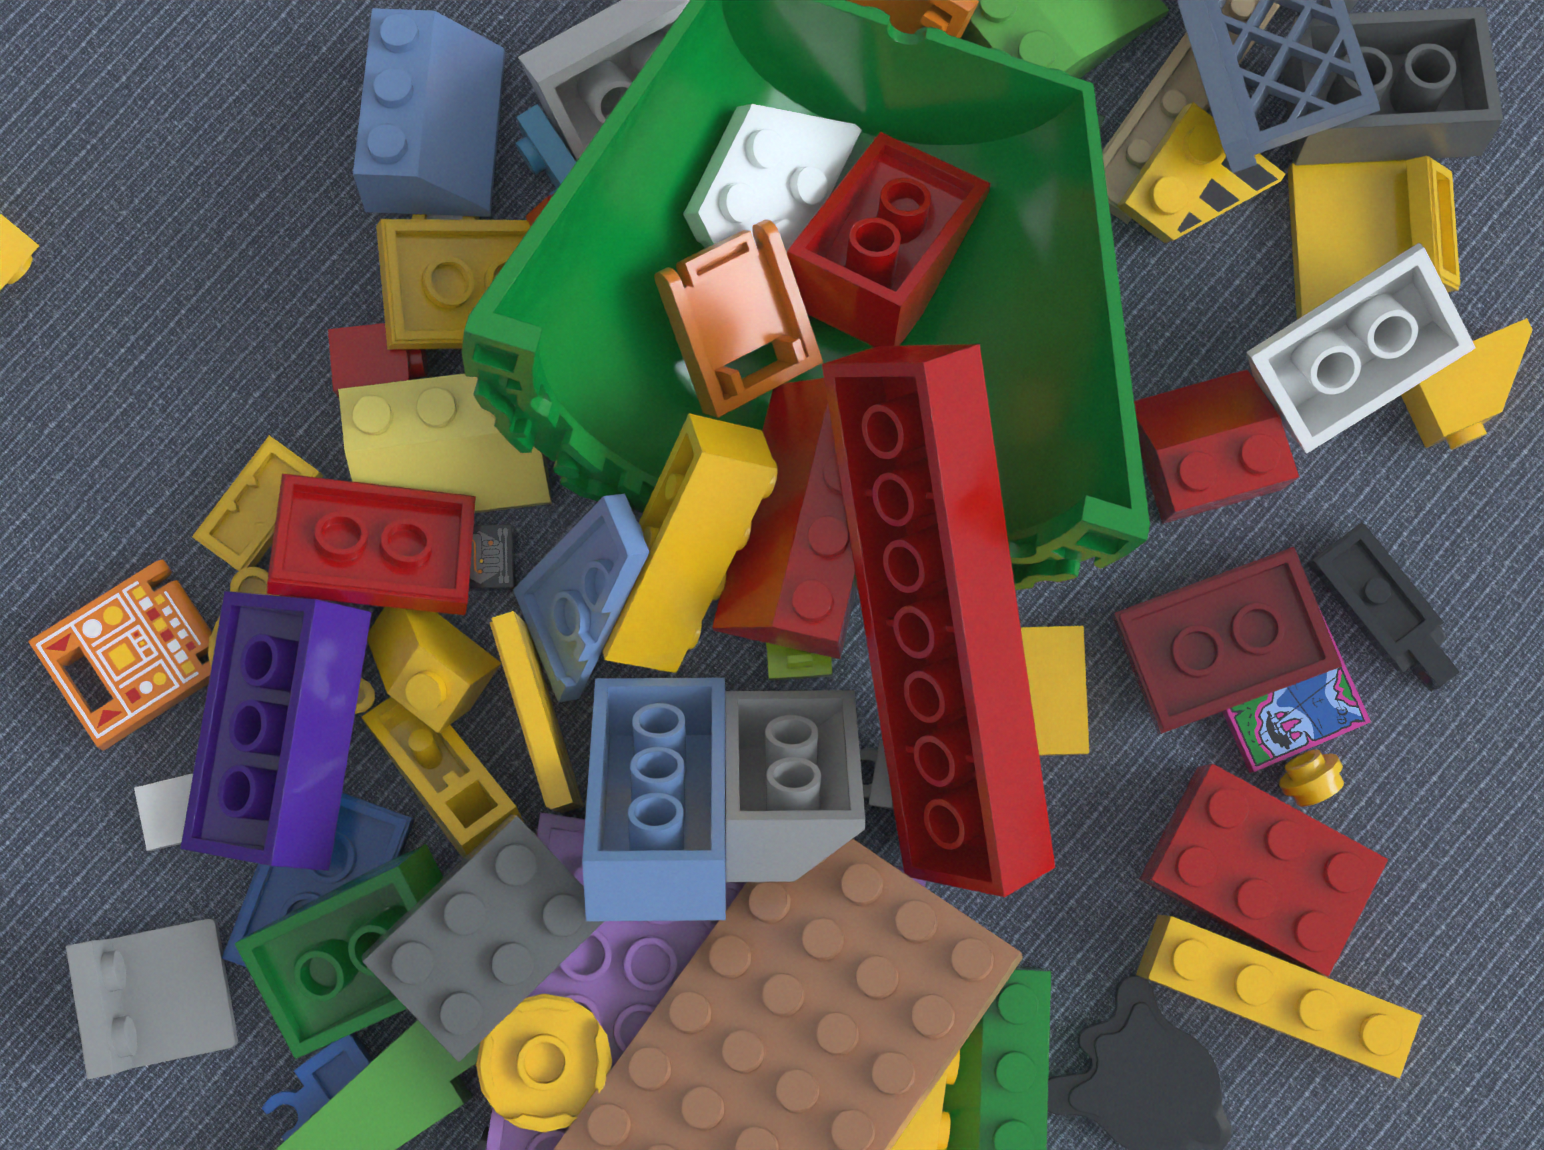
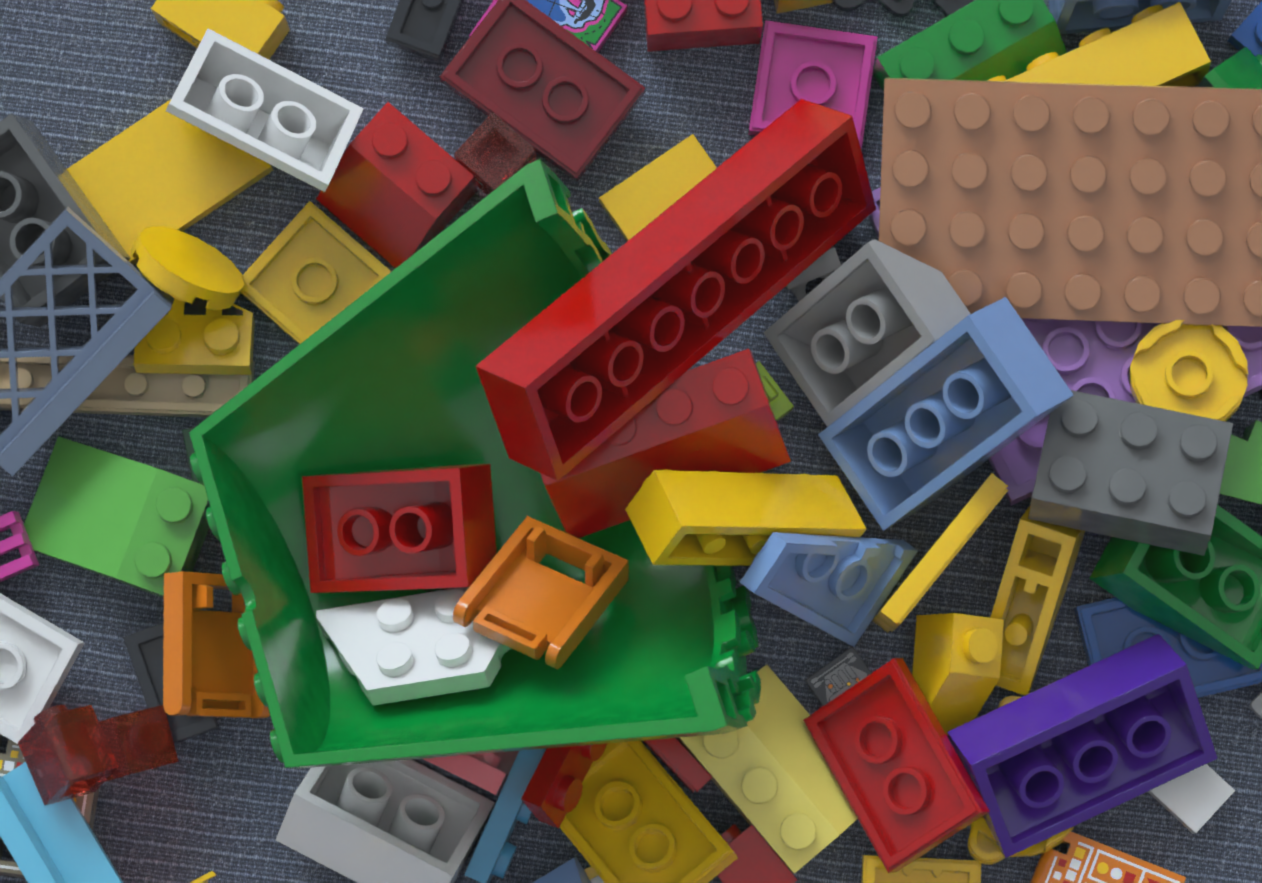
camera: 125 degrees left, 0 degrees up
yellow tile [1406,156,1460,292] -> none
none -> yellow tile [131,226,244,311]
none -> yellow tile [240,201,391,345]
none -> clear red brick [454,112,537,196]
none -> dark pink tile [748,20,878,148]

